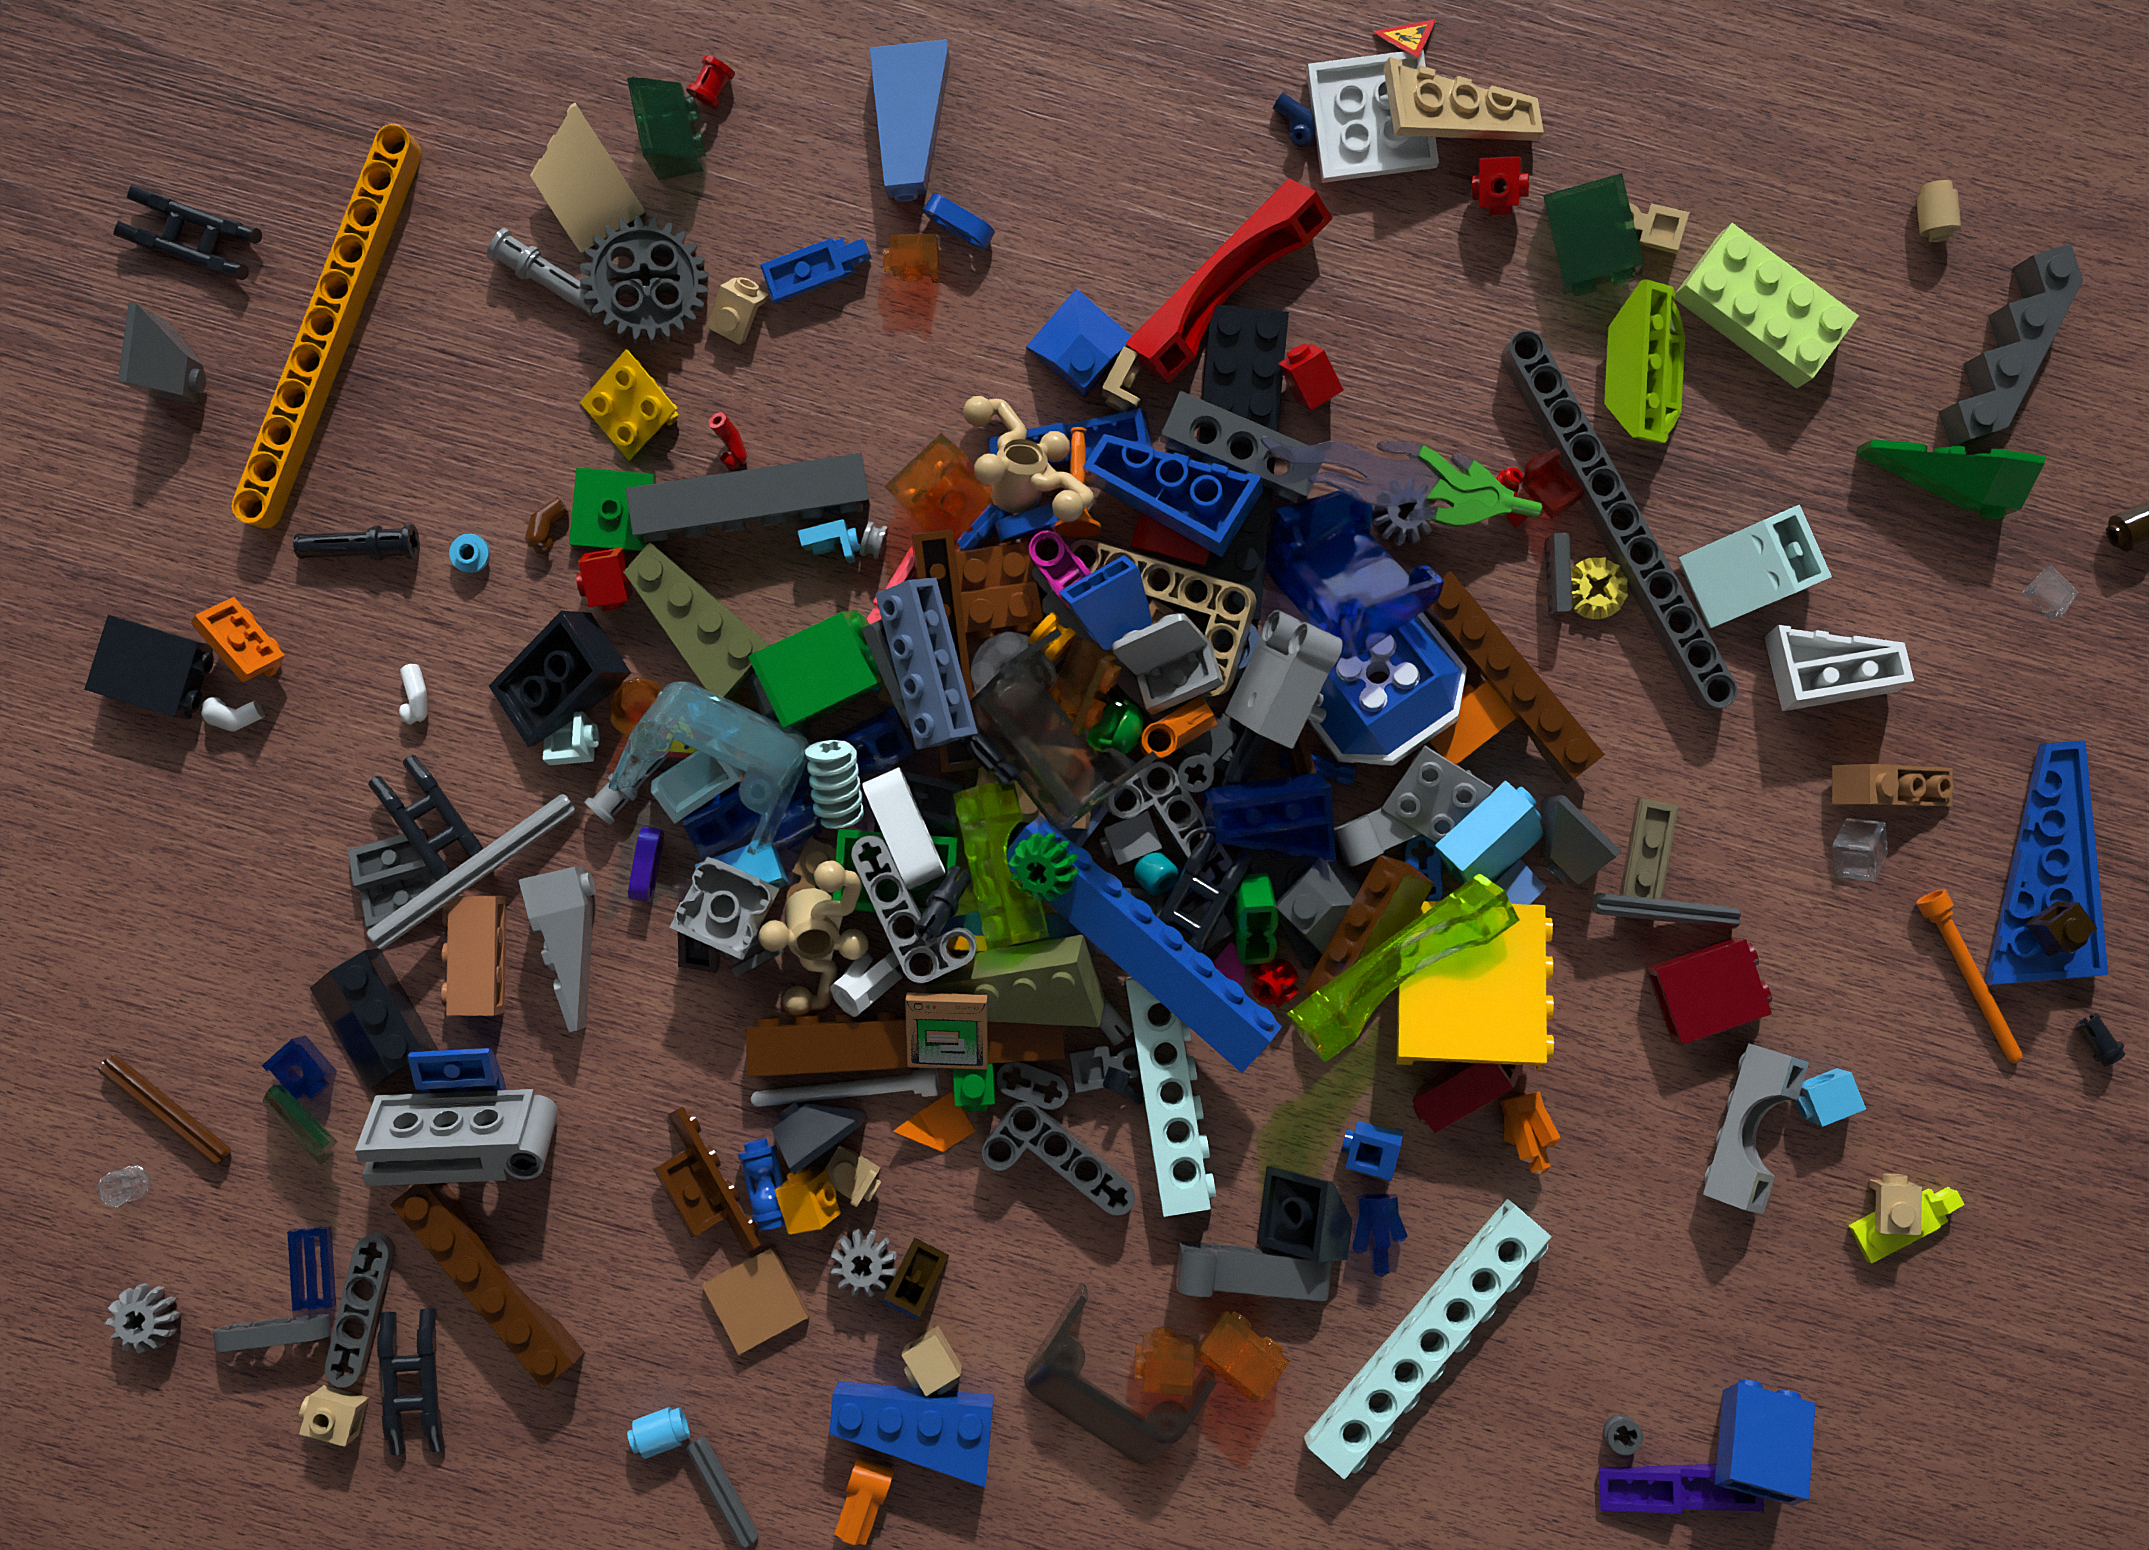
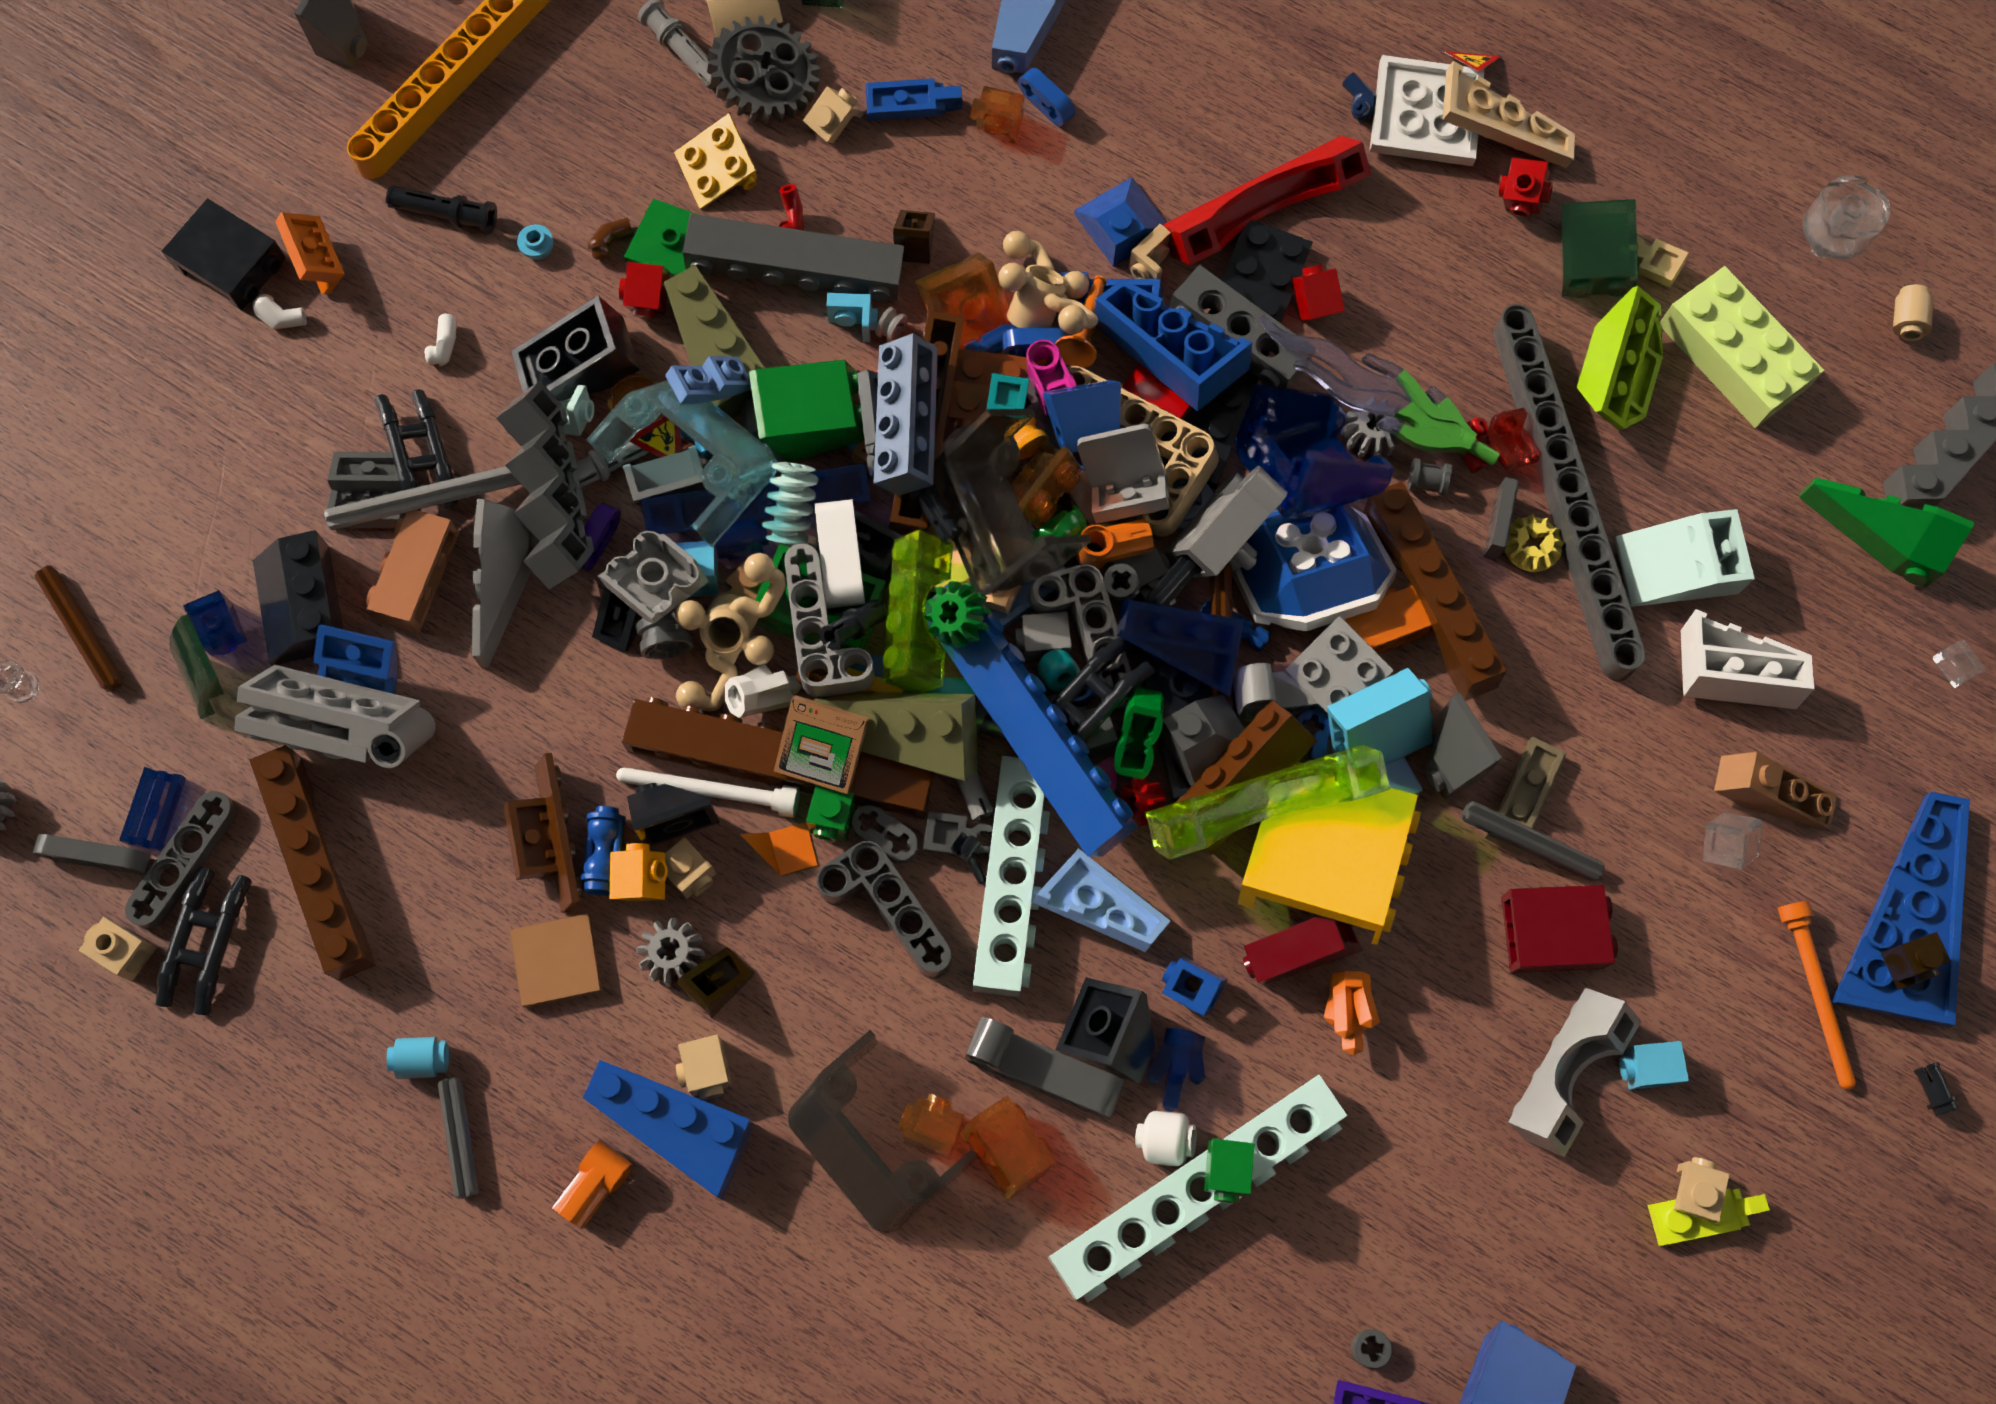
camera: 15 degrees right, 15 degrees down
none -> dark grey brick [496,380,594,589]
none -> medium blue slope [665,356,751,404]
none -> dark brown slope [893,210,935,264]
none -> teal plate [986,373,1029,417]
none -> light blue wing [1032,848,1170,953]
none -> white head [1135,1111,1197,1166]
none -> green brick [1204,1138,1255,1203]
none -> dark grey bush [1407,458,1452,496]
none -> clear brick [1803,175,1891,260]

